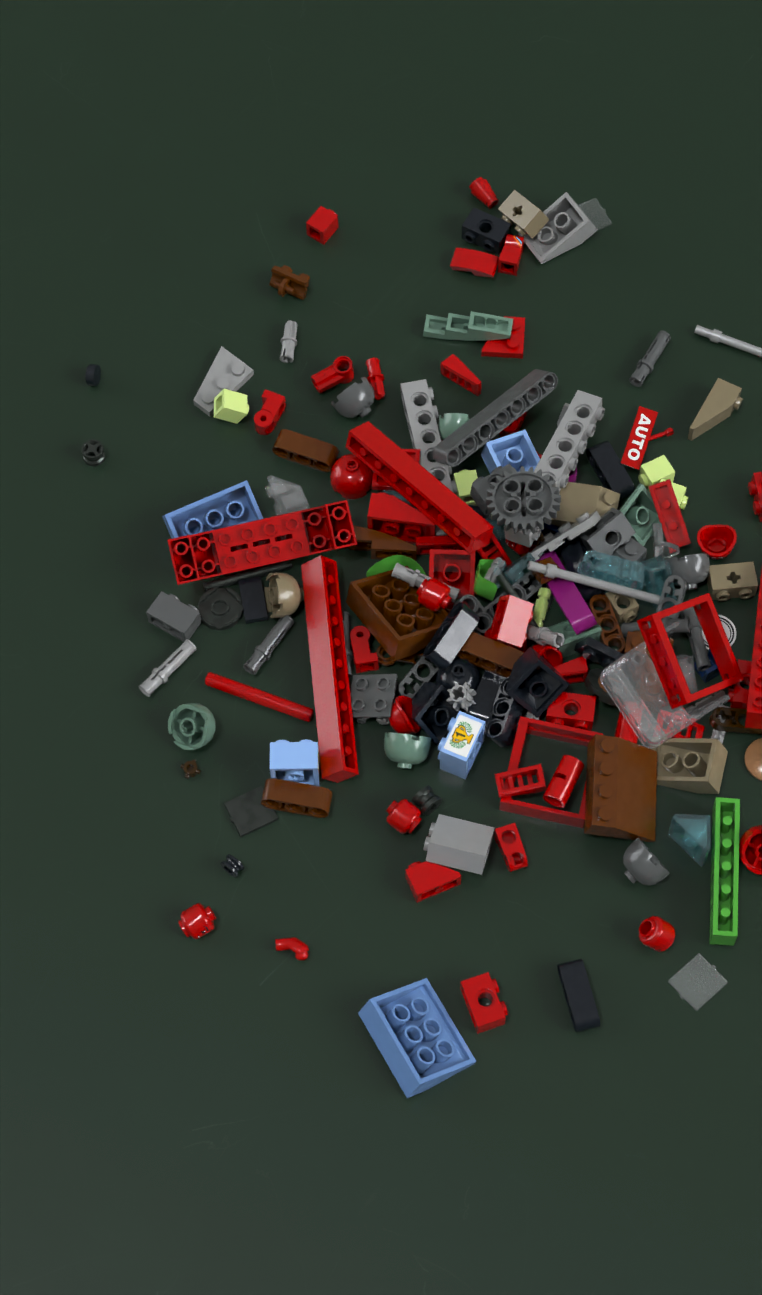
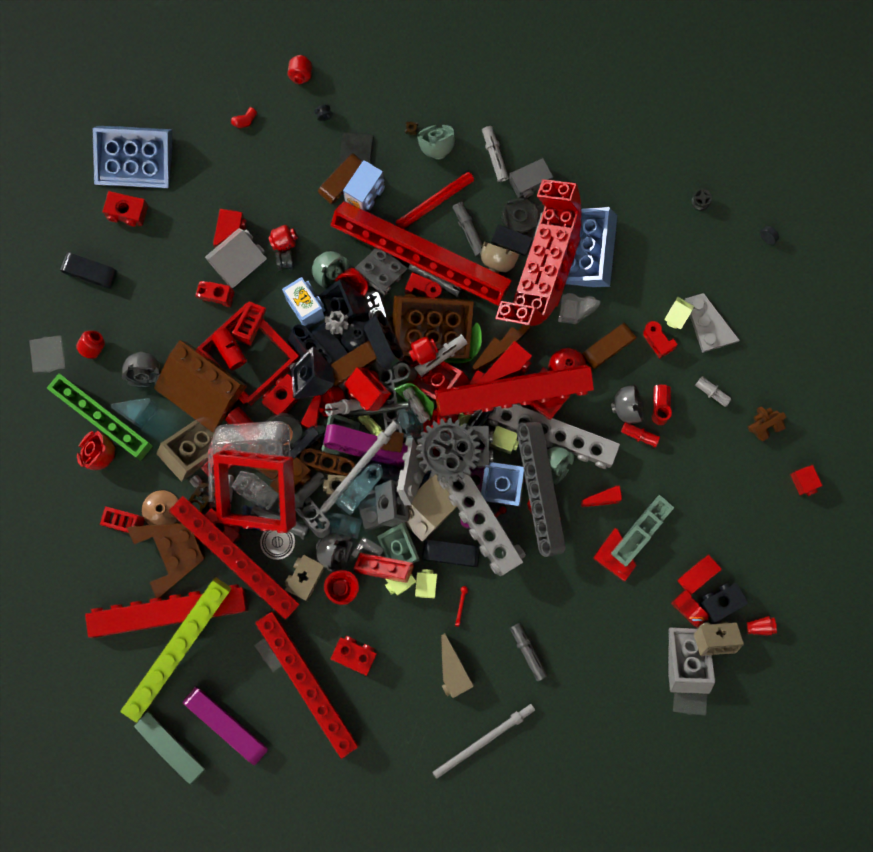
camera: 120 degrees right, 15 degrees up
red sticker [621,406,658,470] -> none

